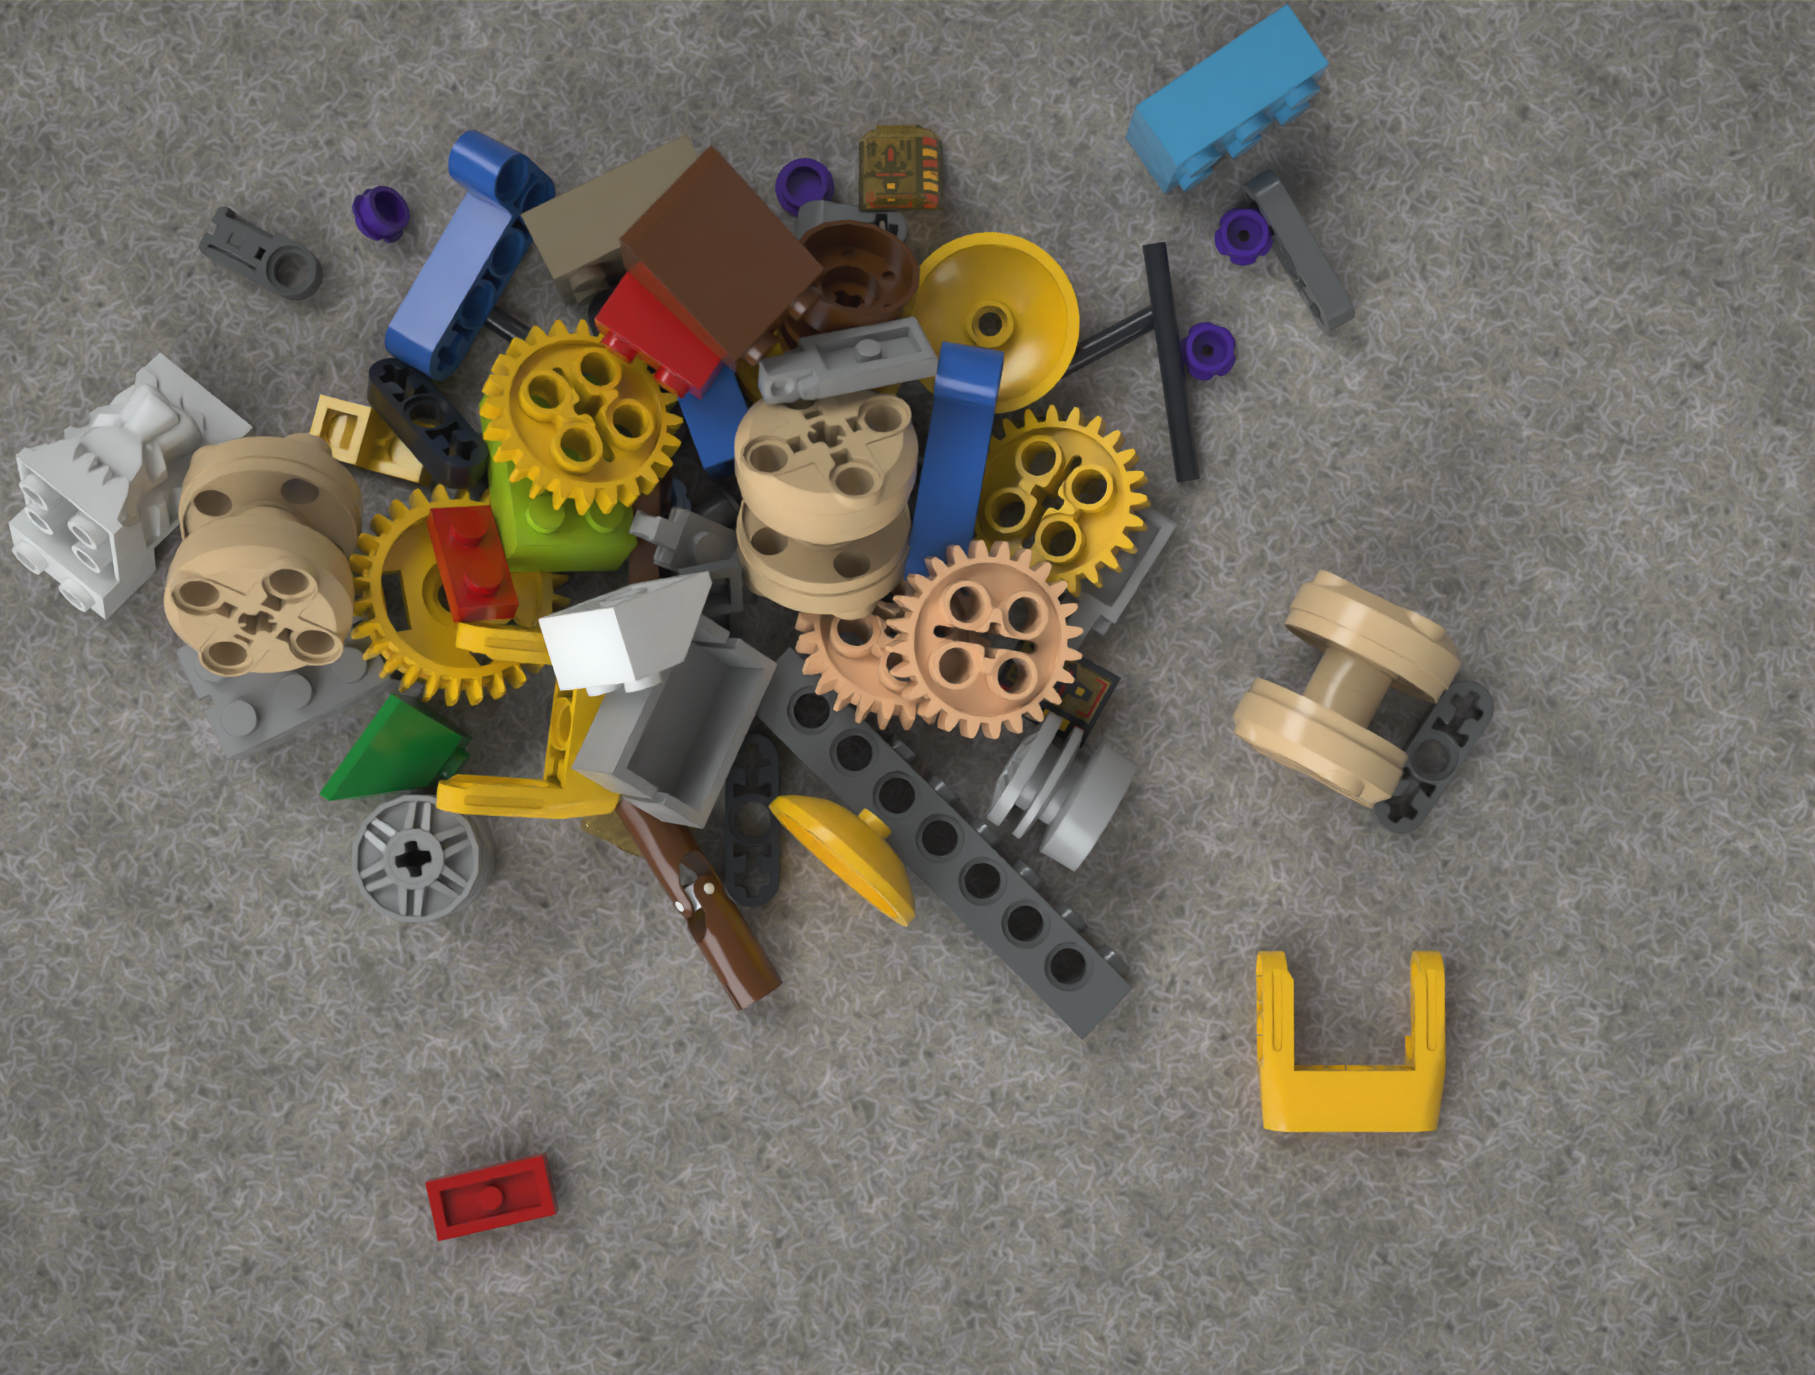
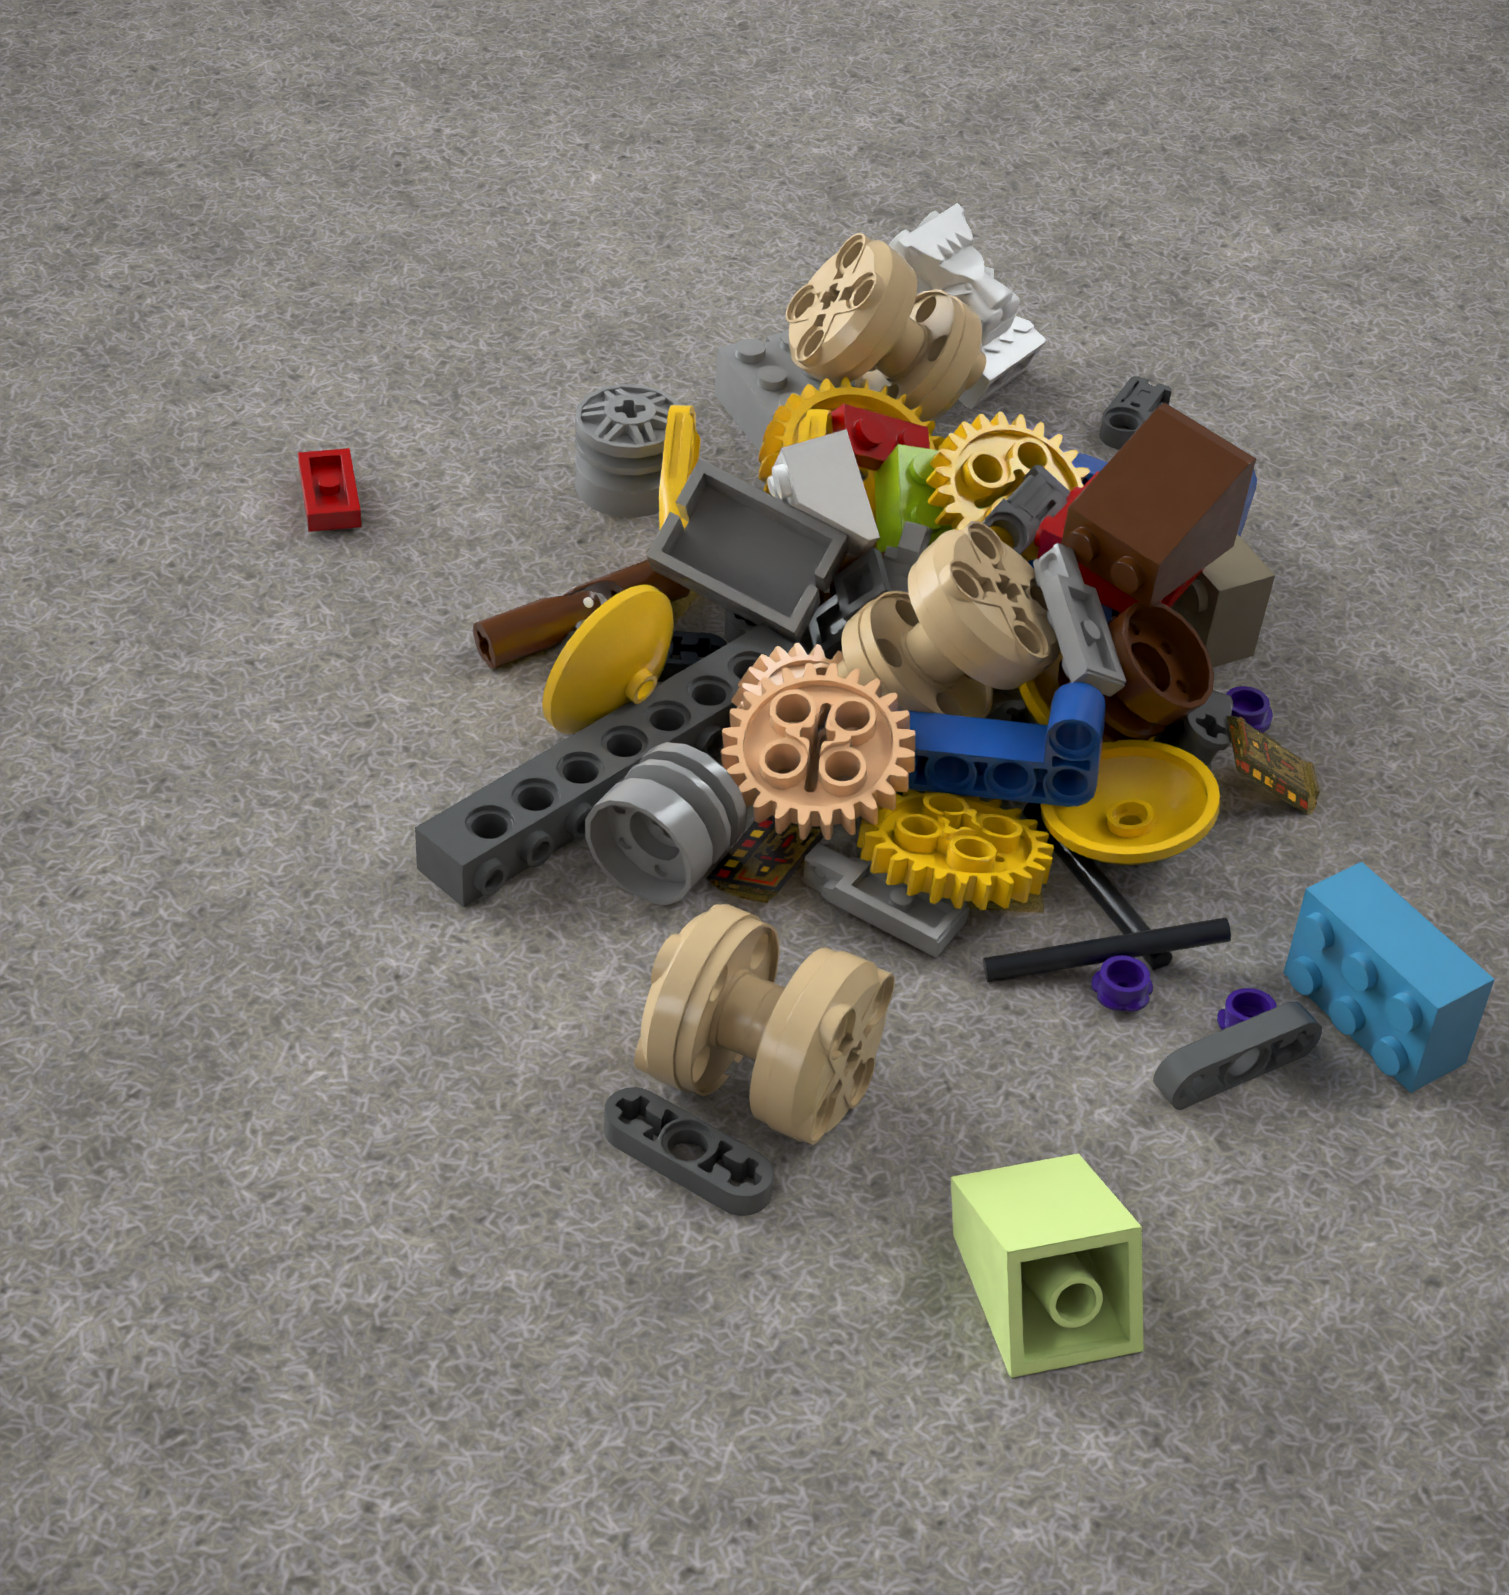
camera: 90 degrees right, 45 degrees down
green slope [319,693,472,801] -> none
yellow connector [1256,950,1446,1132] -> none
none -> yellowish green slope [951,1153,1144,1378]
none -> dark grey piece [981,465,1070,555]

